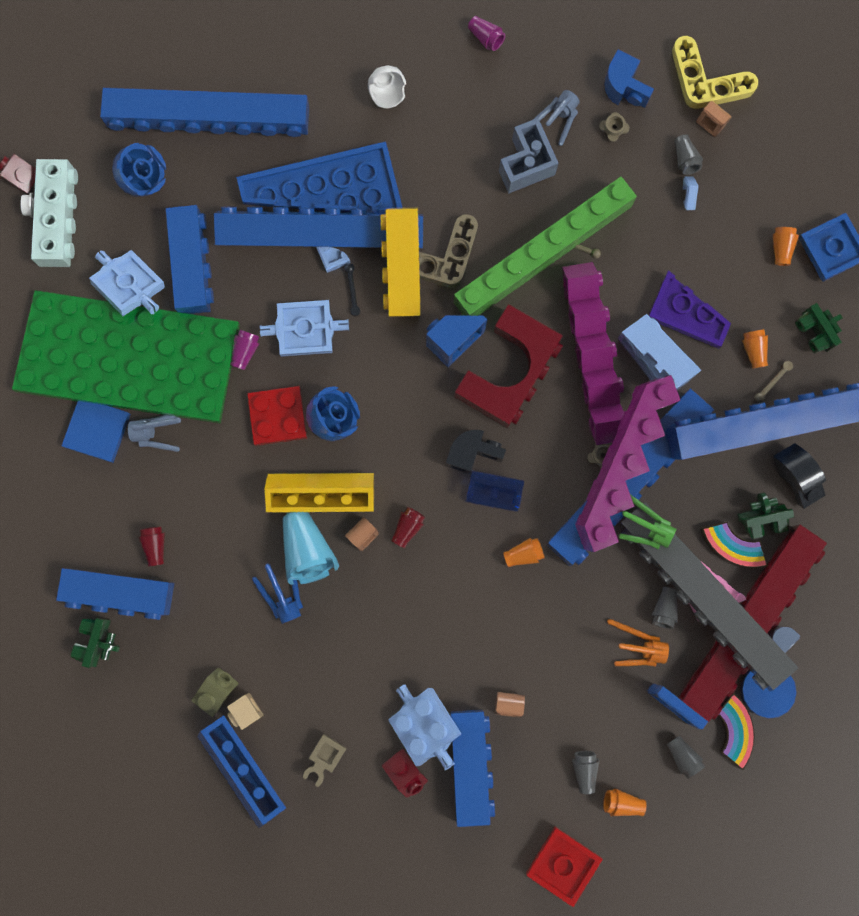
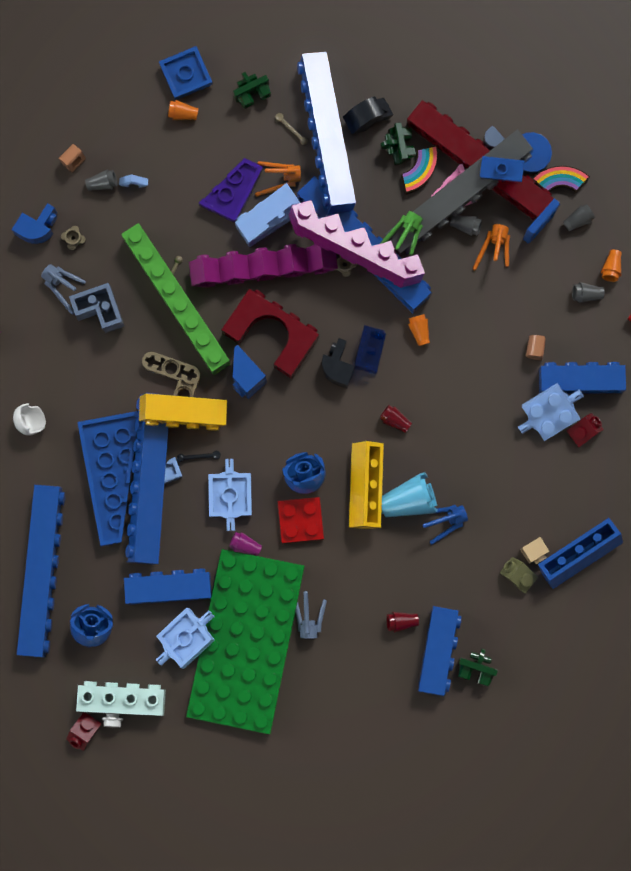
camera: 85 degrees left, 0 degrees up
blue tile [62,401,131,463] -> none
dark tan plate [303,734,347,787] -> none
nougat brick [345,517,379,551] -> none
light yellow beam [672,36,758,109] -> none
orange cone [742,329,768,369] -> none
none -> orange plant [254,161,301,197]
none -> blue plate [480,156,525,183]

